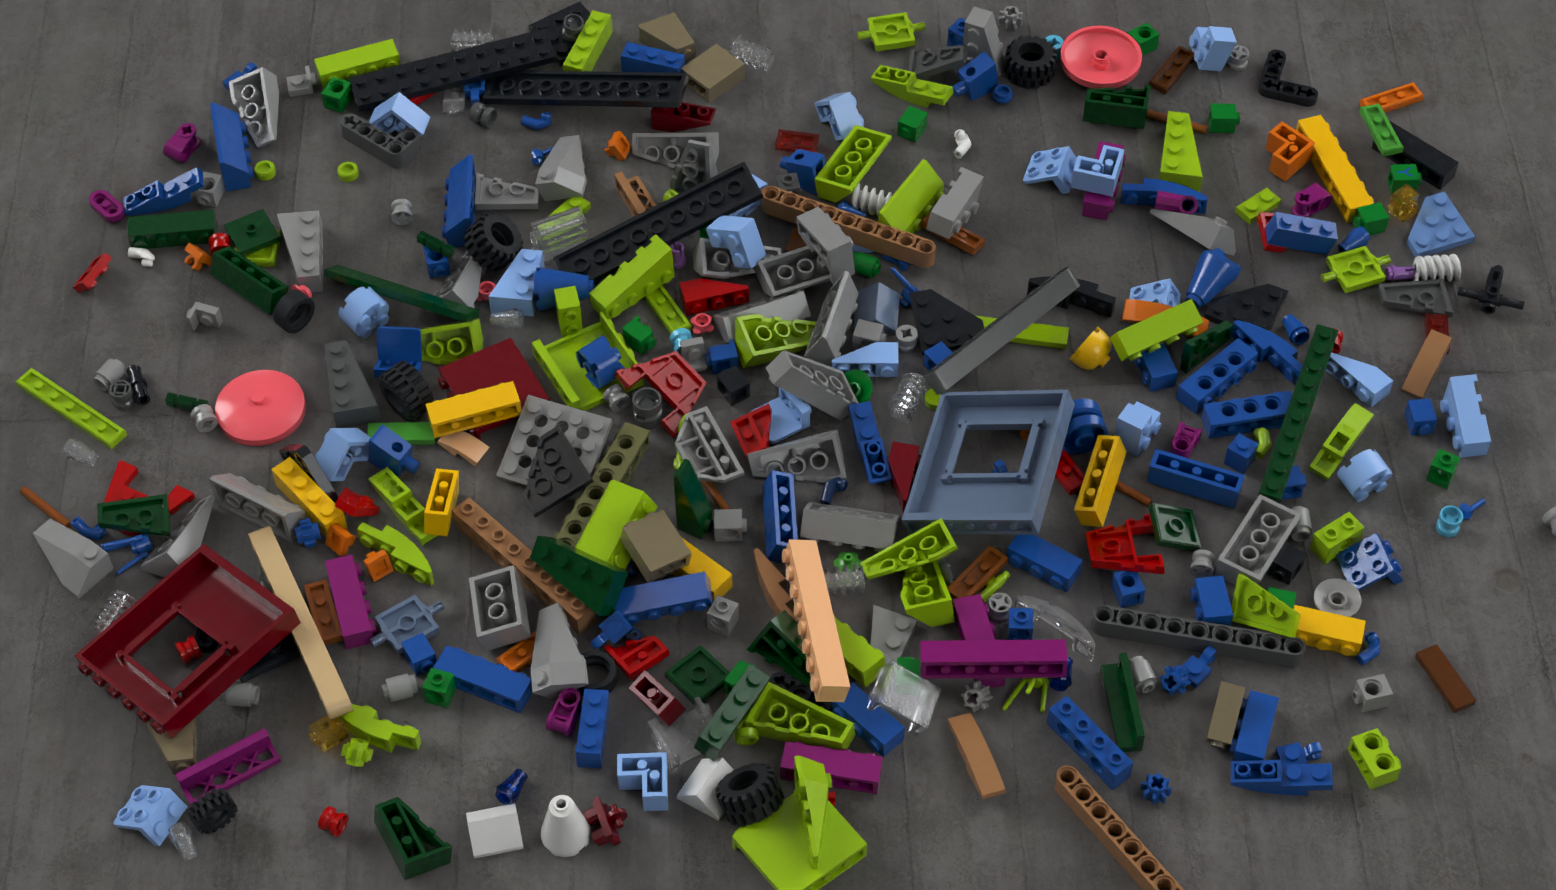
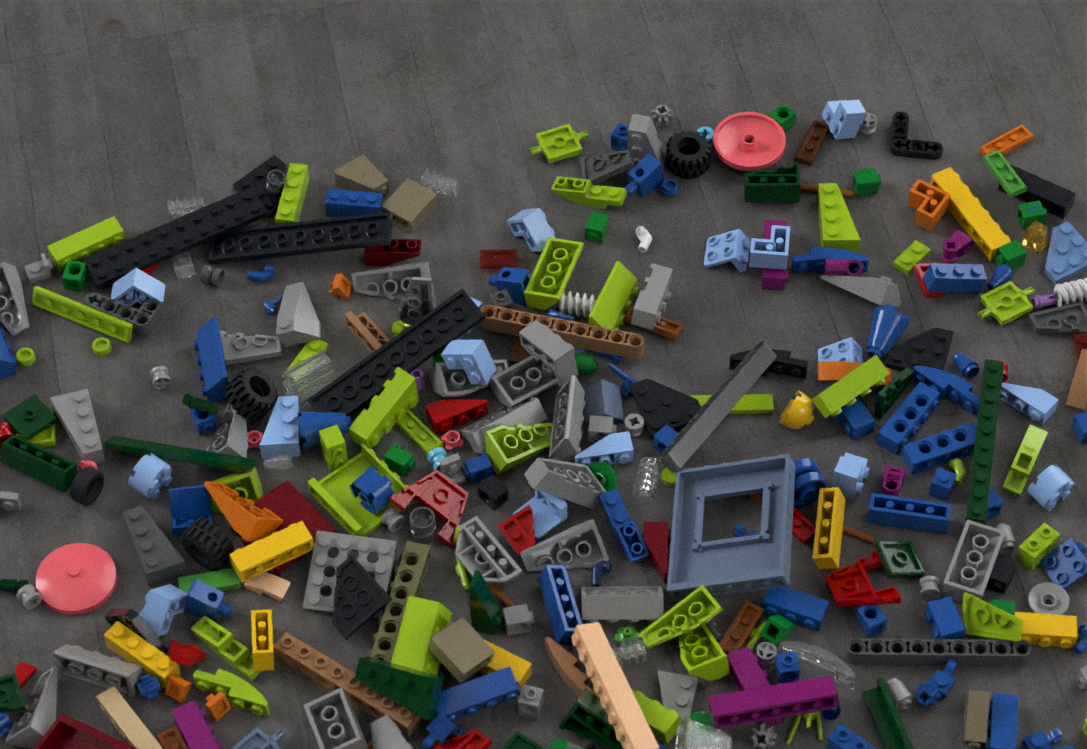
camera: 10 degrees left, 0 degrees up
blue plate [464,80,486,106] -> none
none -> lime tile [32,286,133,343]
none -> orange wedge [204,481,284,542]
none -> green brick [760,614,795,645]

